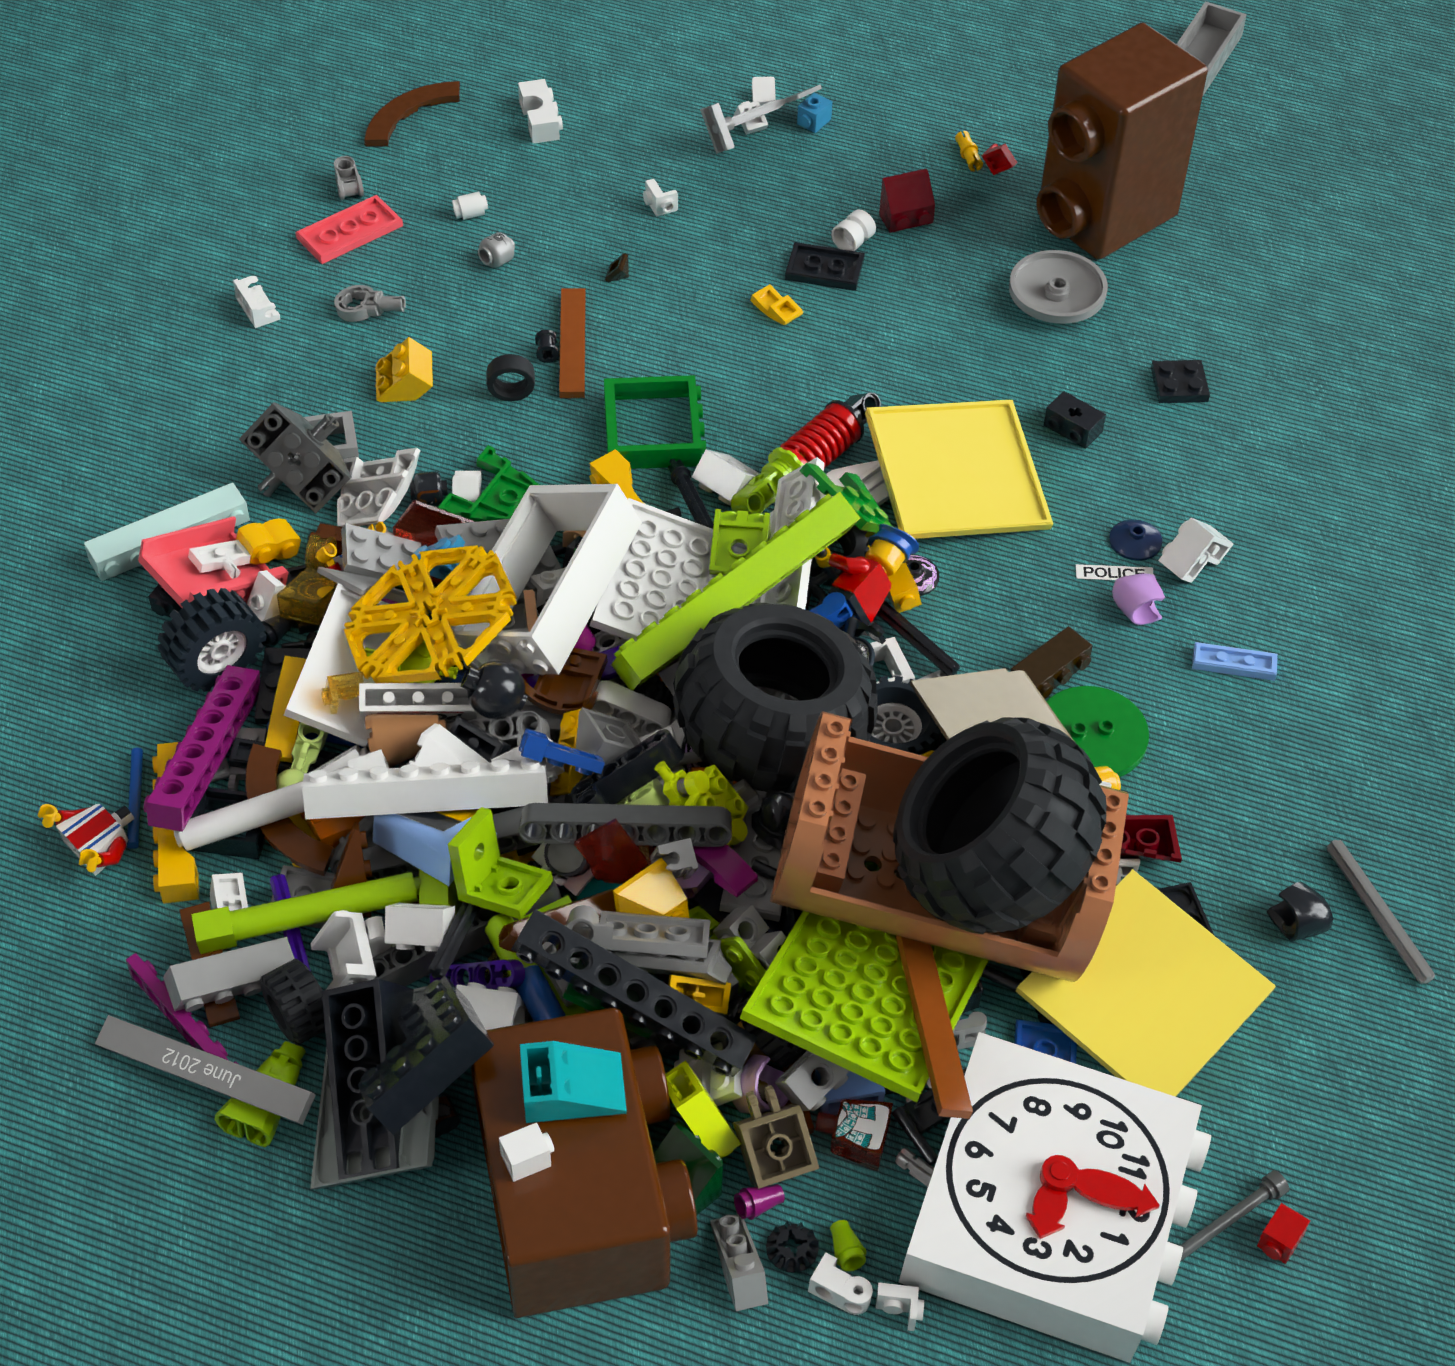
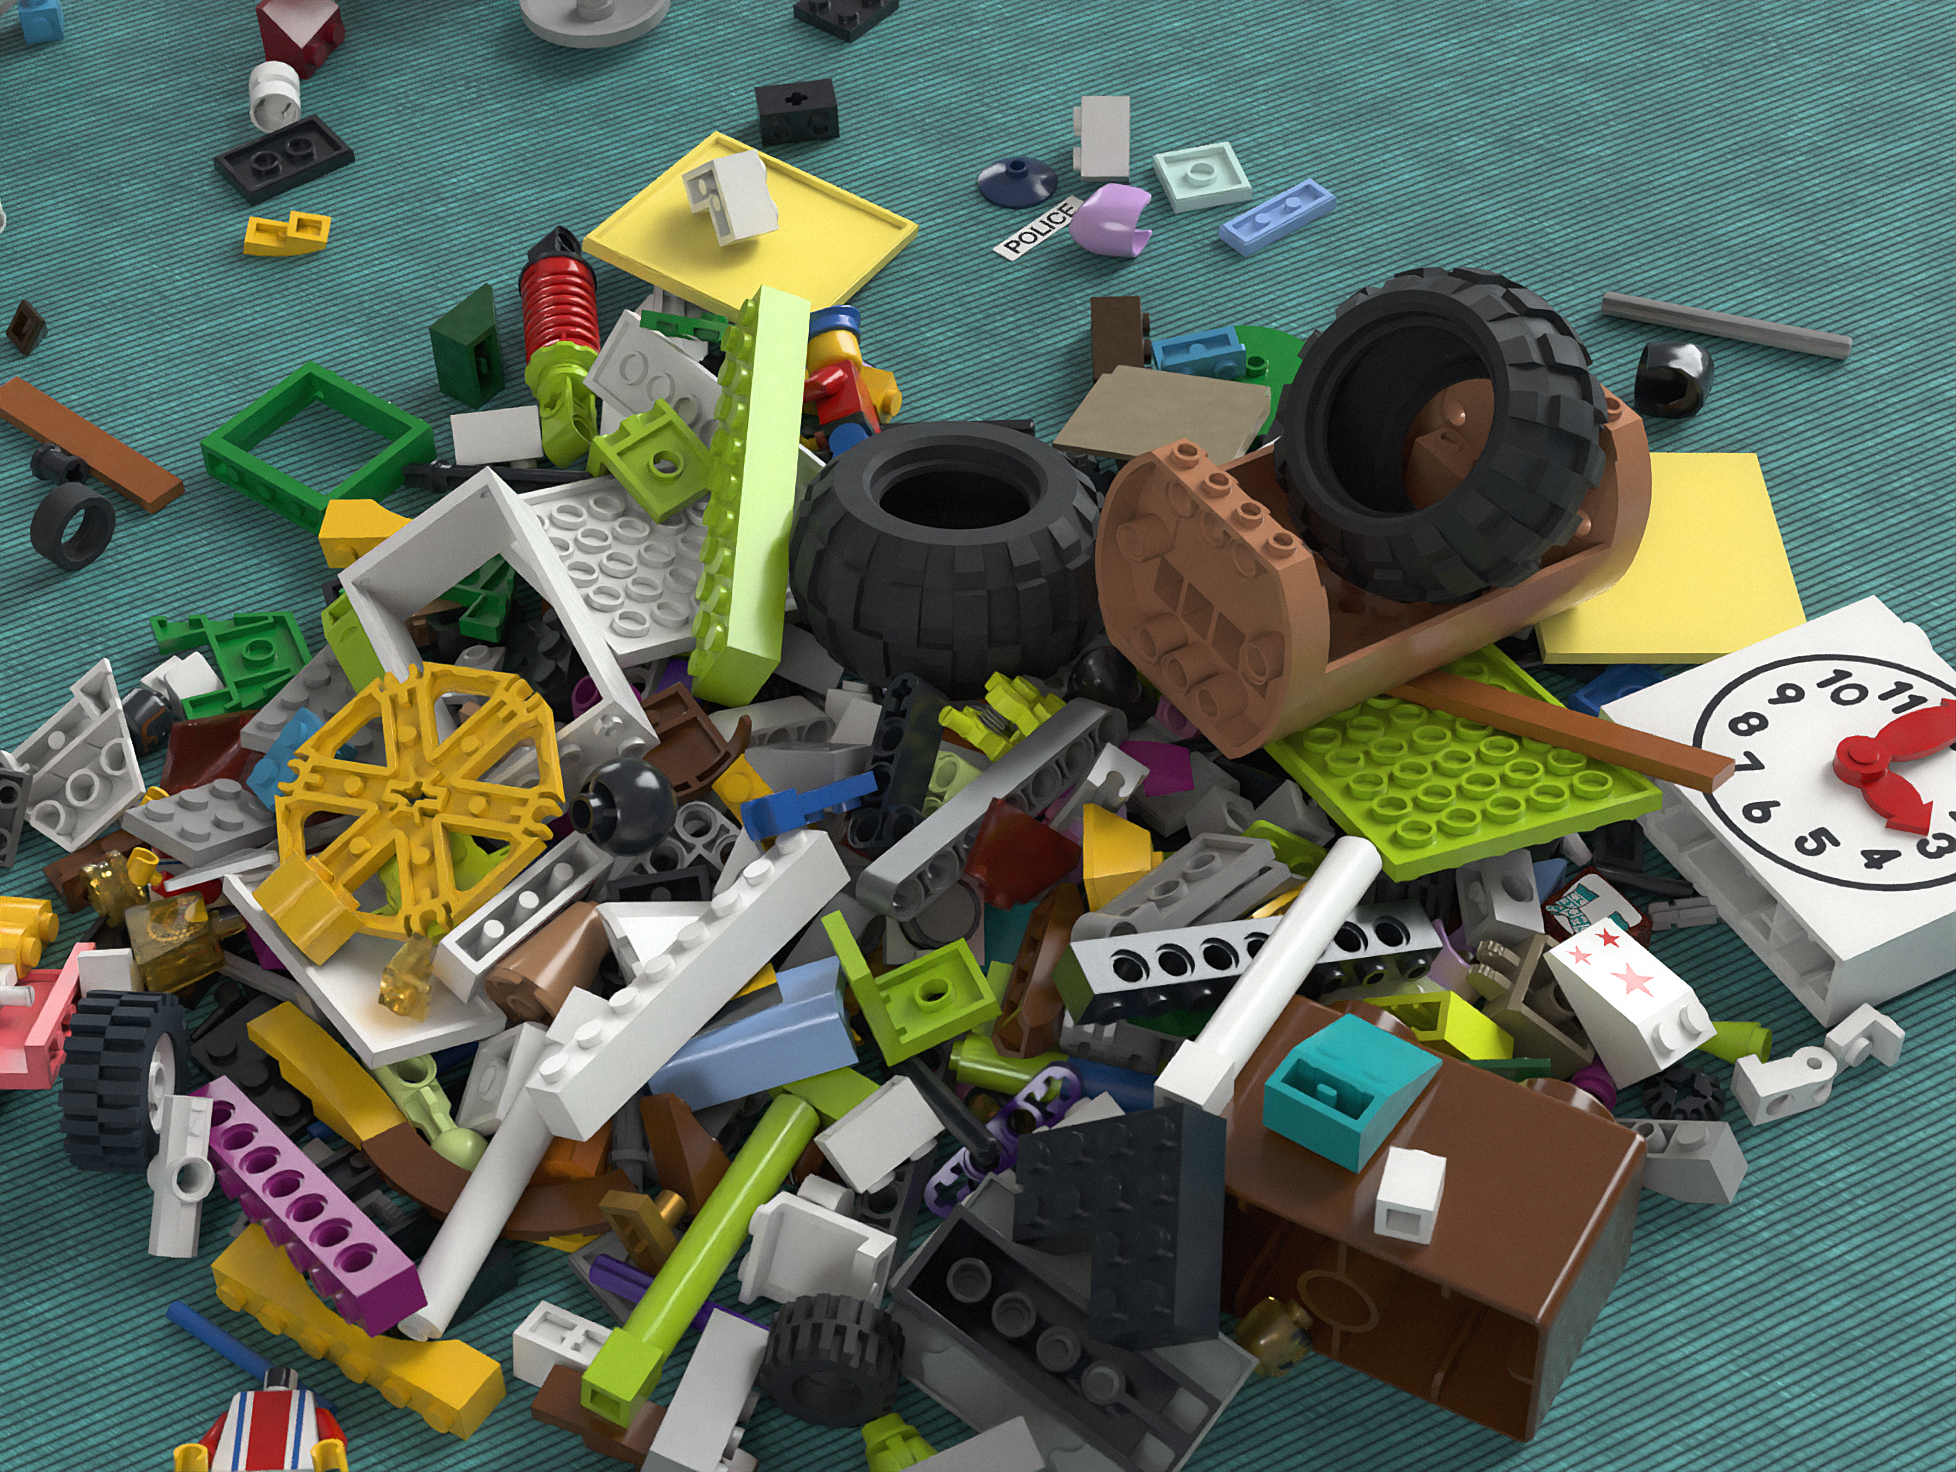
camera: 45 degrees left, 5 degrees down
none -> white piece [147,1095,215,1258]
none -> yellow brick [251,852,364,966]
none -> dark green slope [429,283,505,410]
none -> pearl gold tile [598,1190,687,1276]
none -> white brick [681,149,779,247]
none -> dark azure bracket [1151,325,1246,381]
none -> light aqua tile [1153,142,1252,214]
none -> white brick [1154,836,1382,1116]
none -> clear yellow head [1234,1297,1314,1379]
none -> white slope [1542,917,1717,1090]

